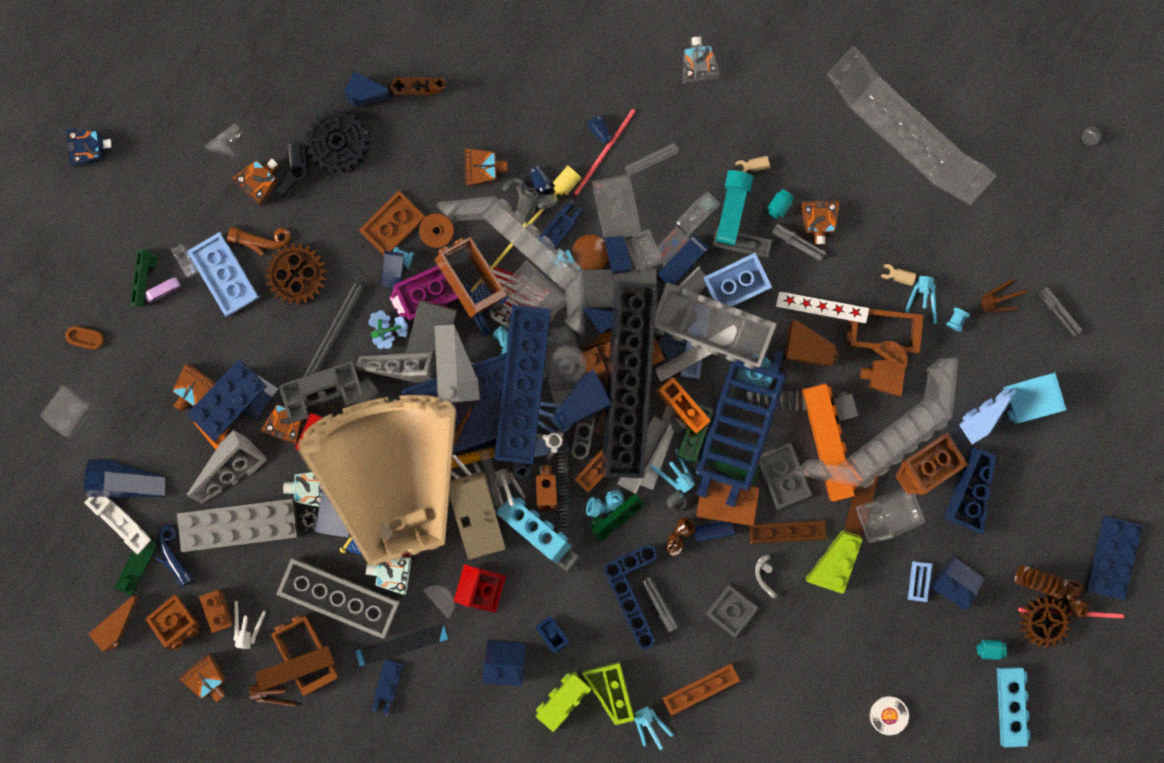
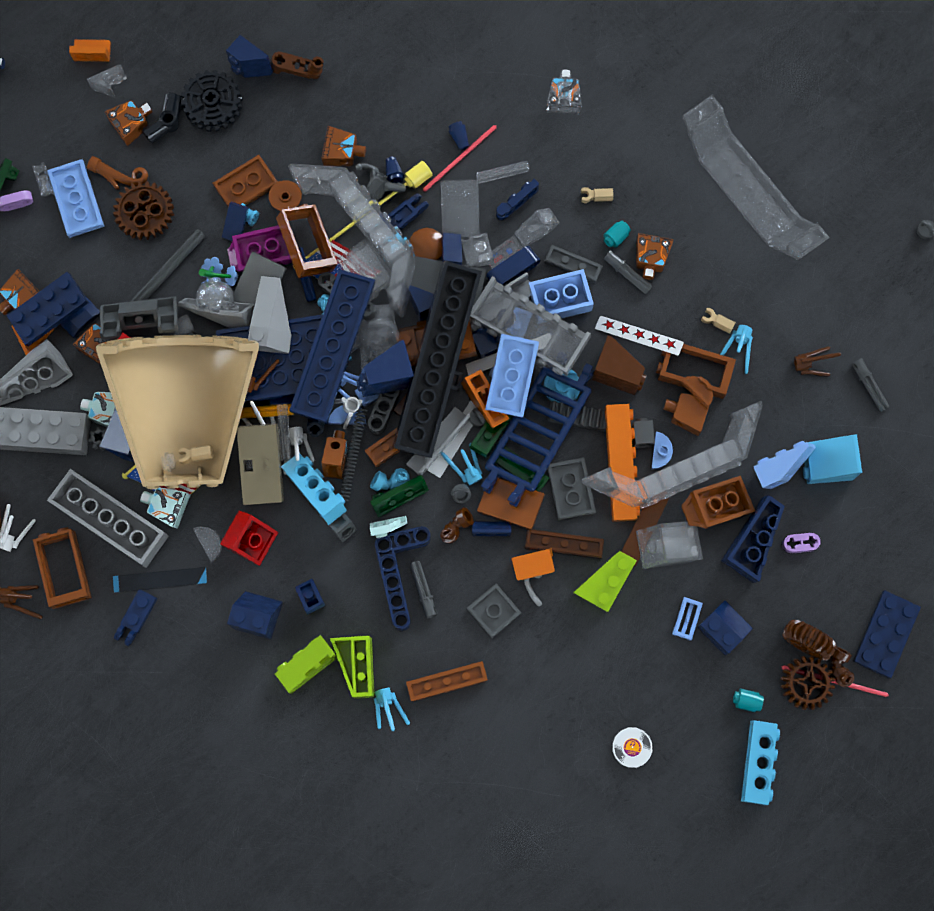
camera: 10 degrees right, 10 degrees down
reddish brown tile [255,645,335,691] -> none
teal beam [716,170,754,245] -> none
medium azure bush [946,307,970,332] -> none
none -> orange panel [69,40,111,62]
none -> clear cylinder [196,277,234,309]
none -> light aqua wing [370,516,408,538]
none -> light blue plate [485,334,539,417]
none -> dark blue hinge [496,179,539,221]
none -> orange panel [512,548,555,581]
none -> light blue plate [651,431,673,470]
none -> lavender beam [782,533,820,553]

